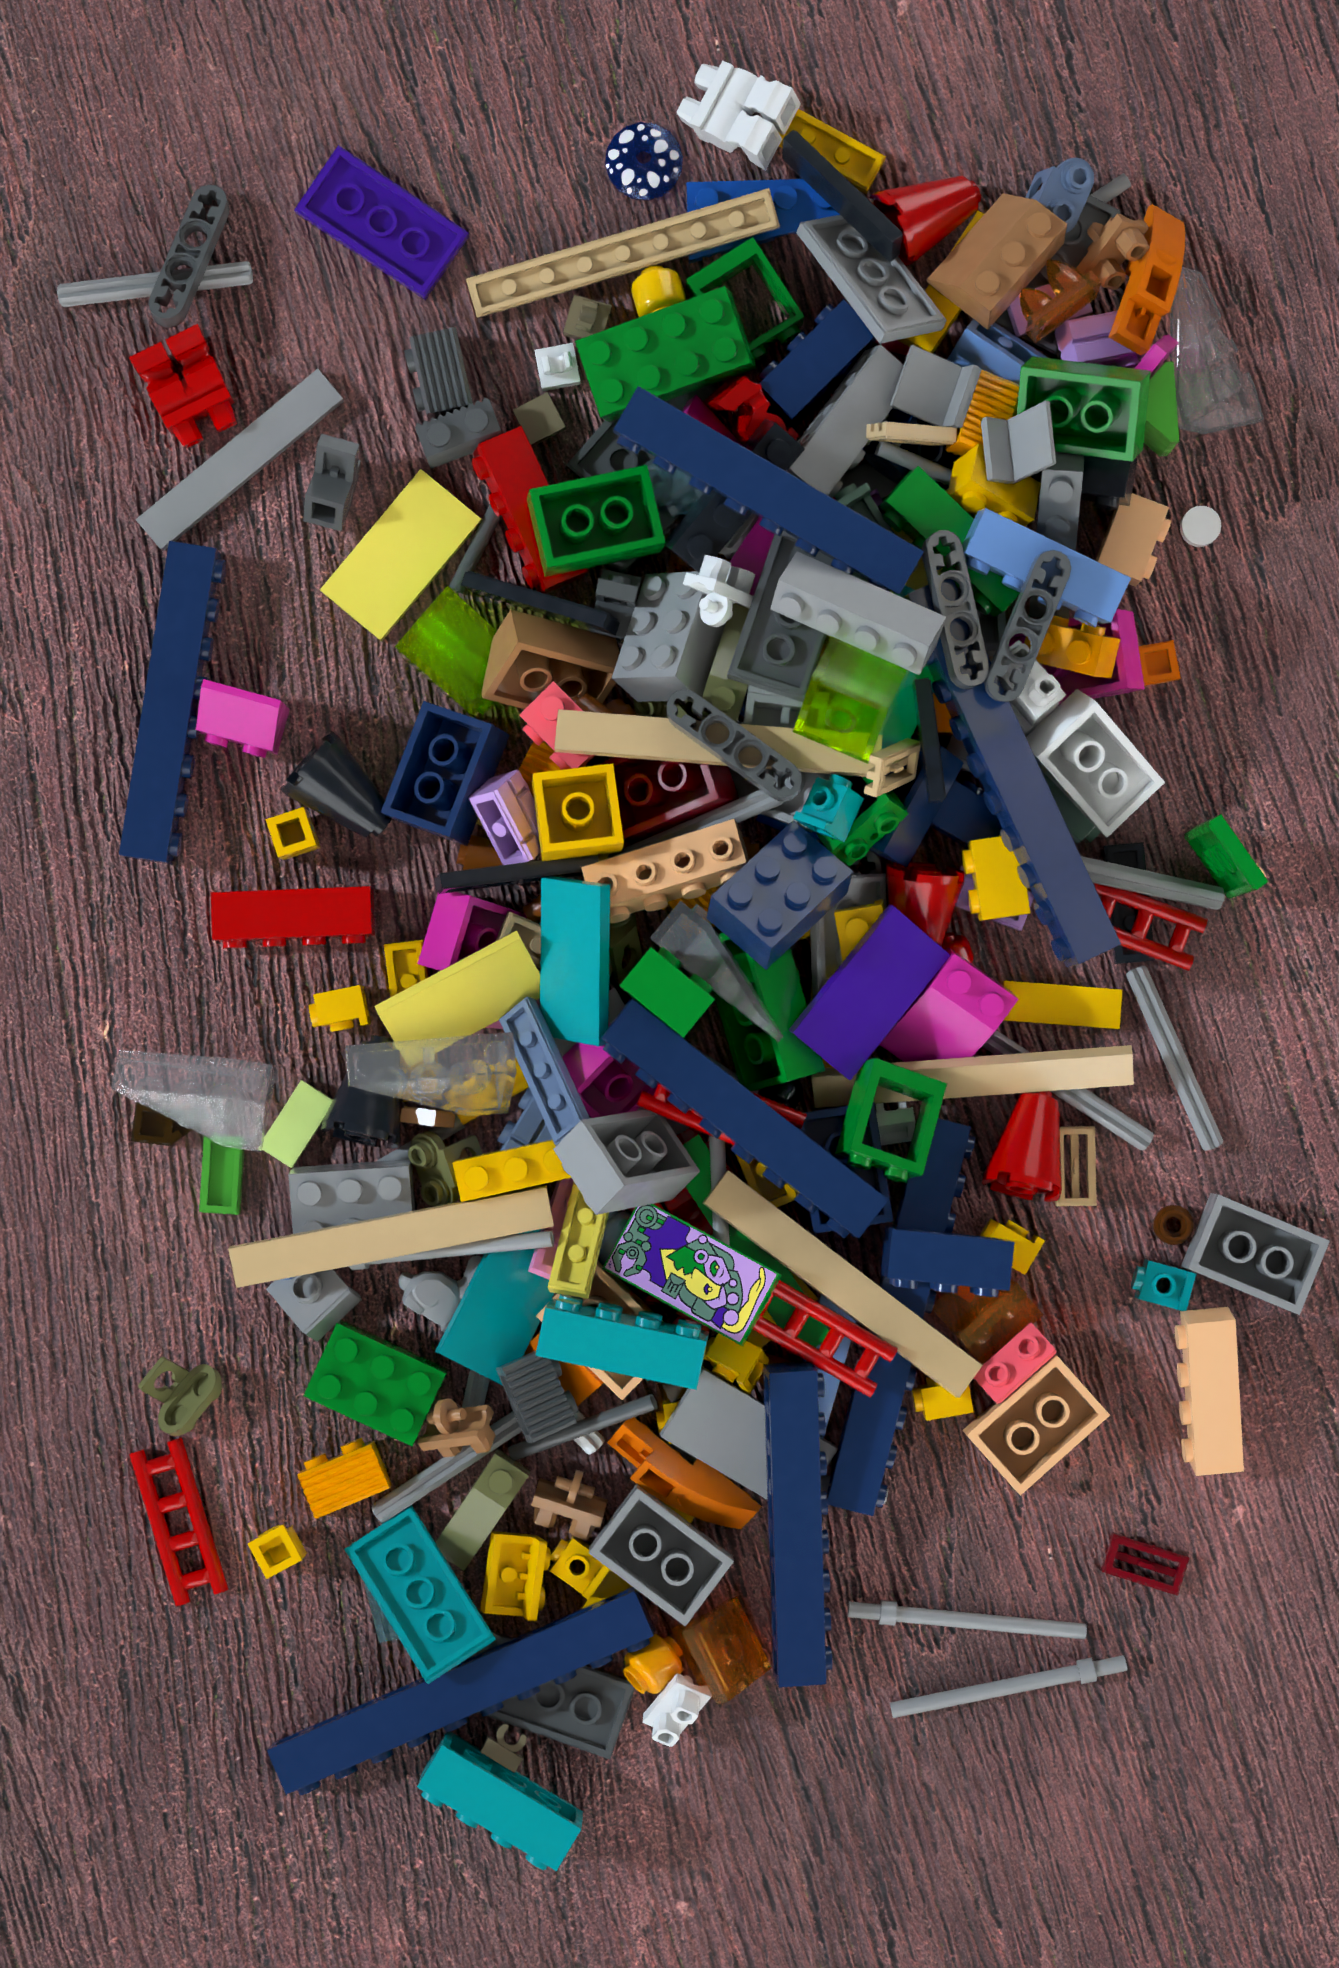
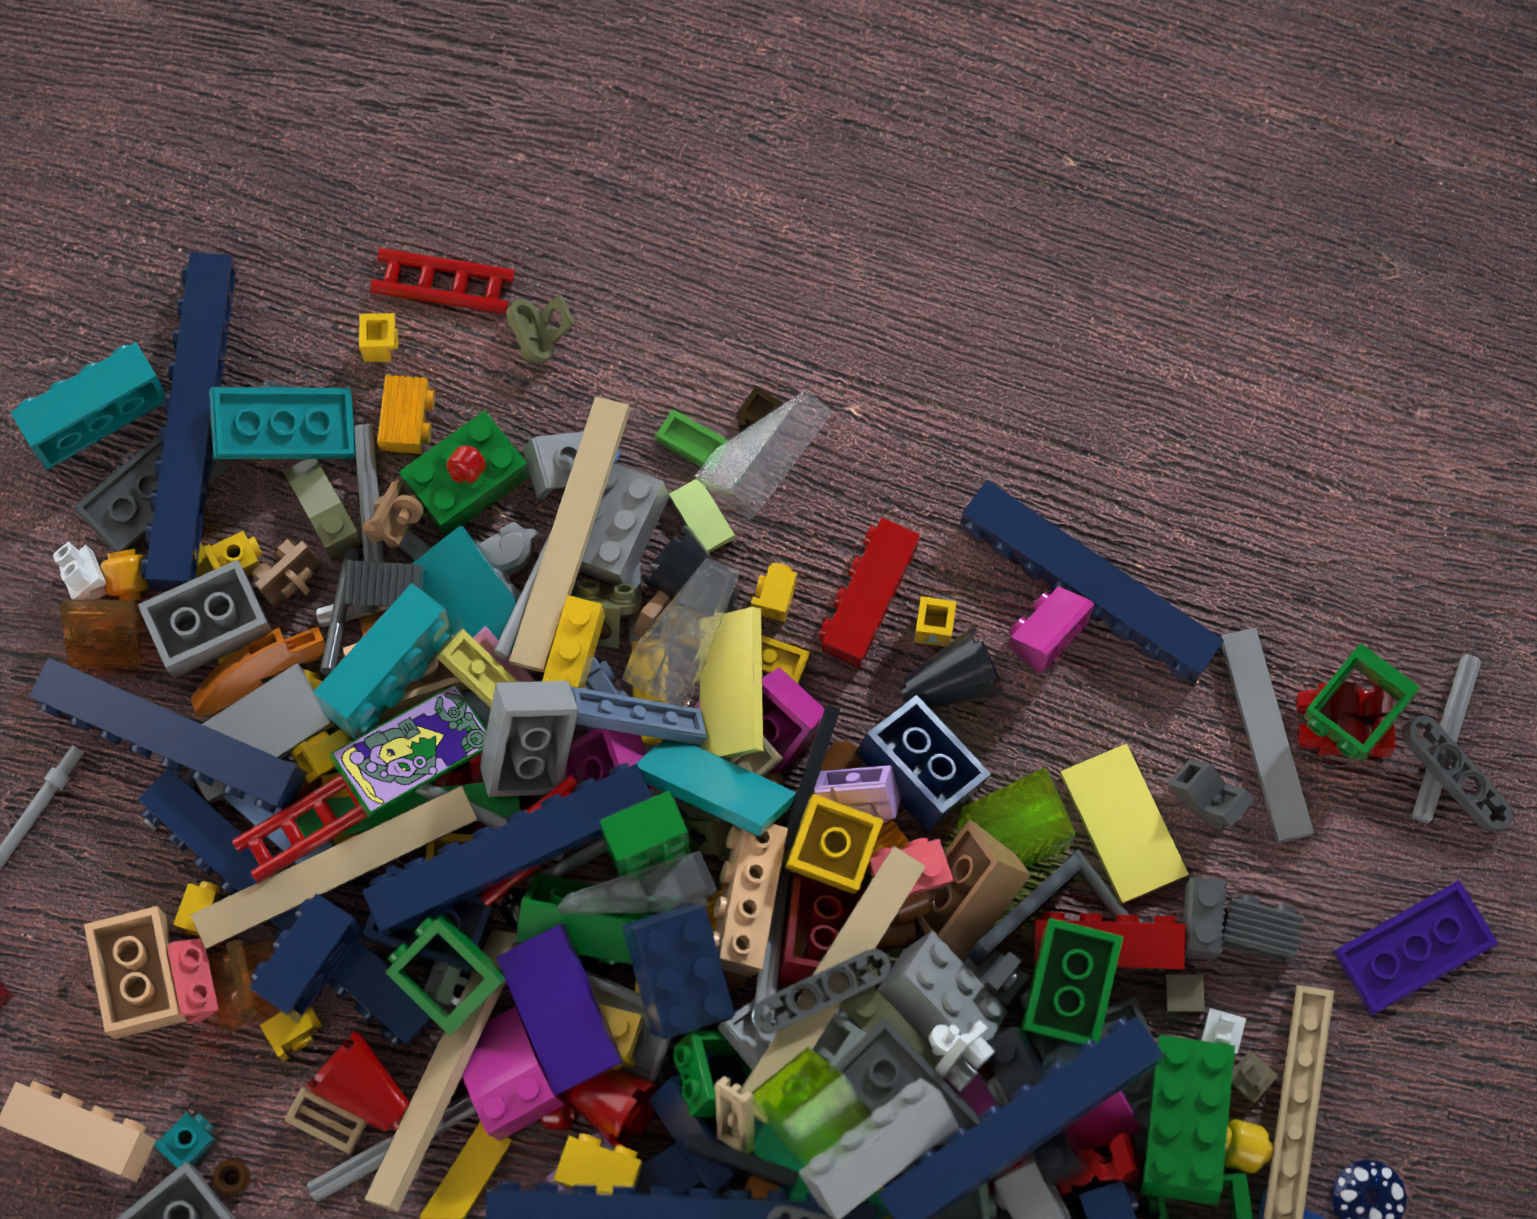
camera: 120 degrees right, 15 degrees down
yellow bracket [480,1531,551,1621] -> none
dark tan tile [480,1722,527,1773] -> none
teal brick [793,774,864,842] -> none
none -> red piece [446,445,486,483]
none -> green window [1304,643,1420,763]

